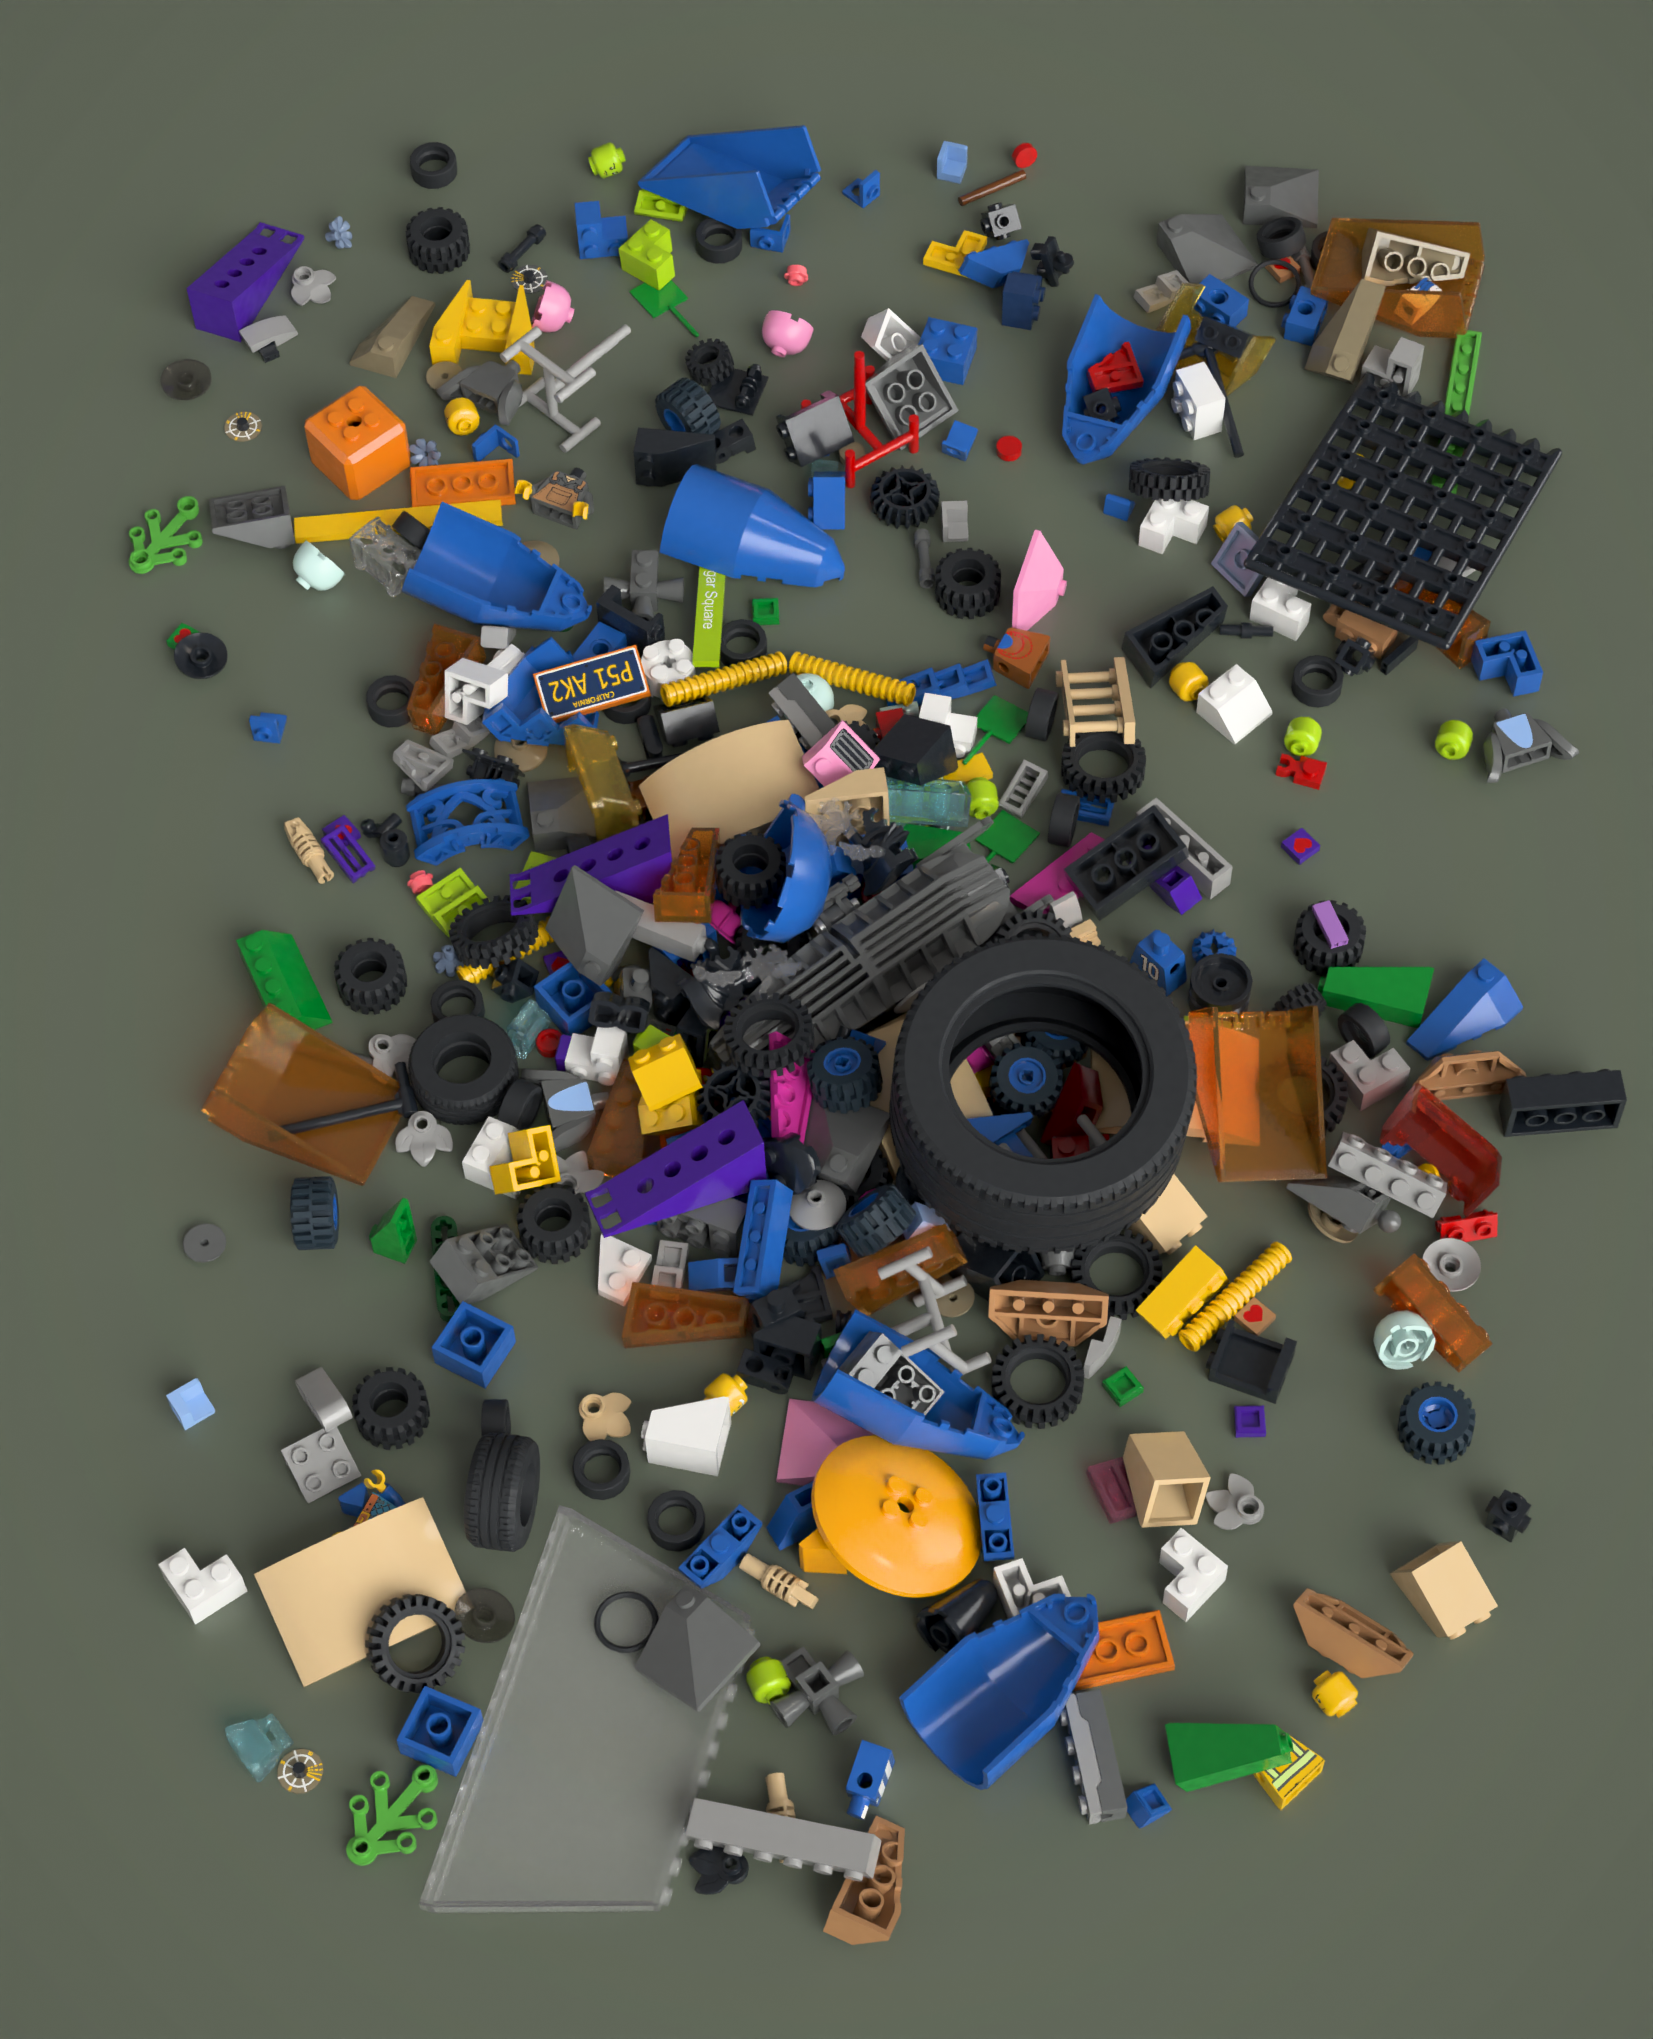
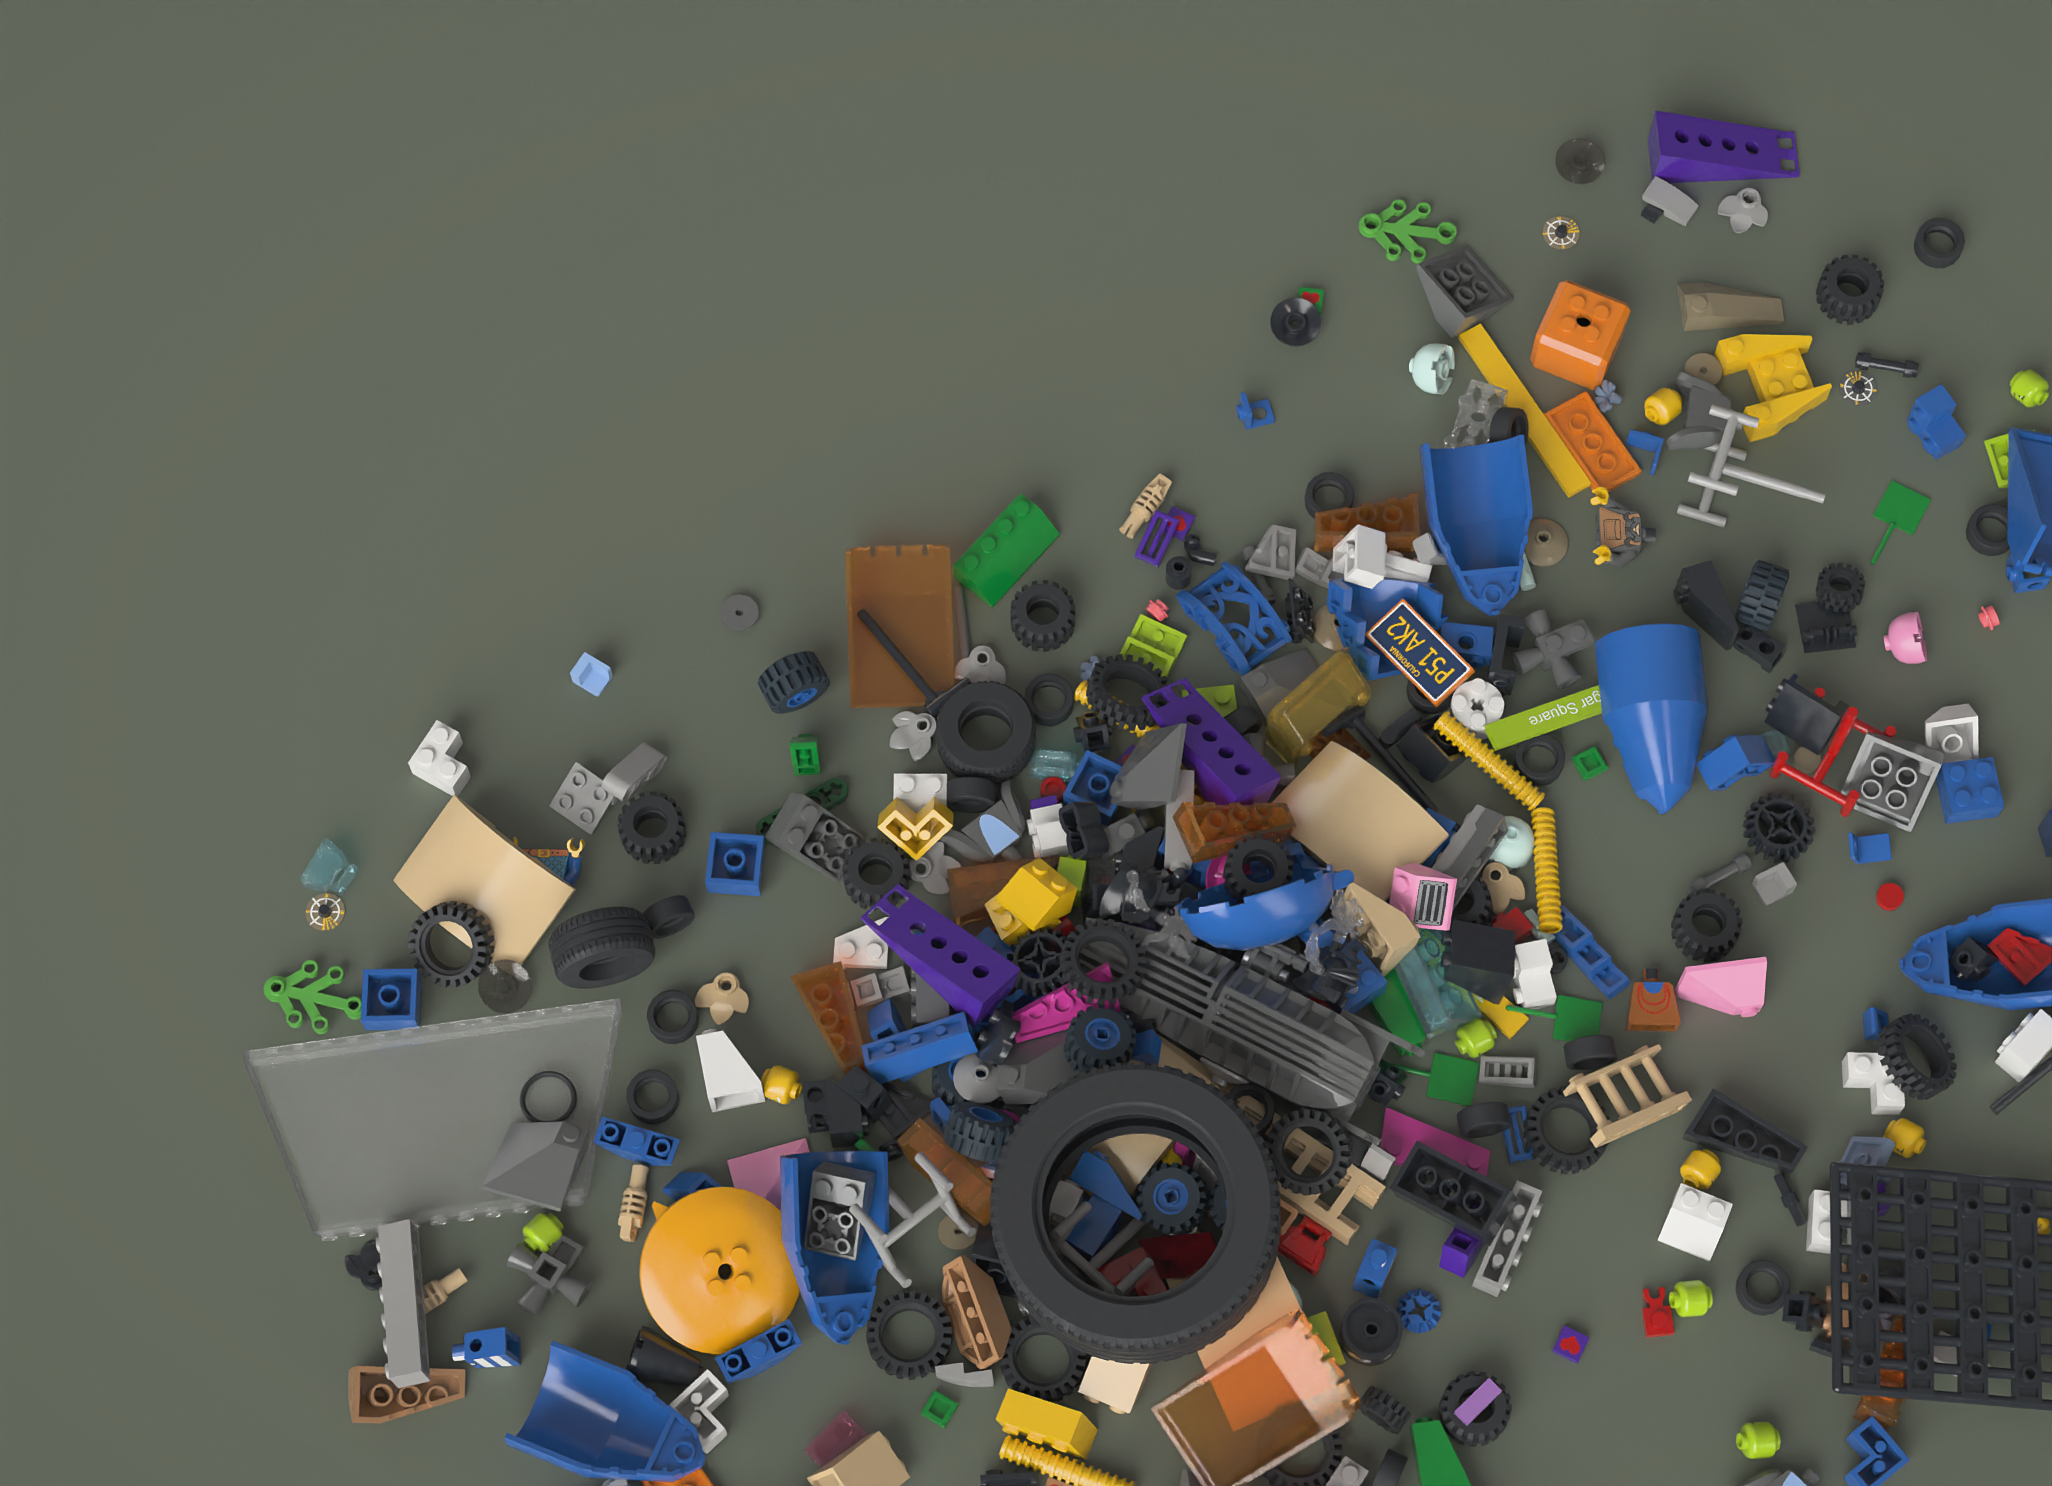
camera: 65 degrees right, 10 degrees up
sand blue plant [325,216,352,249] -> none
blue slope [338,1482,369,1517] -> none
bright pink cylinder [531,280,575,333] -> none
lime brick [618,219,675,290] -> none

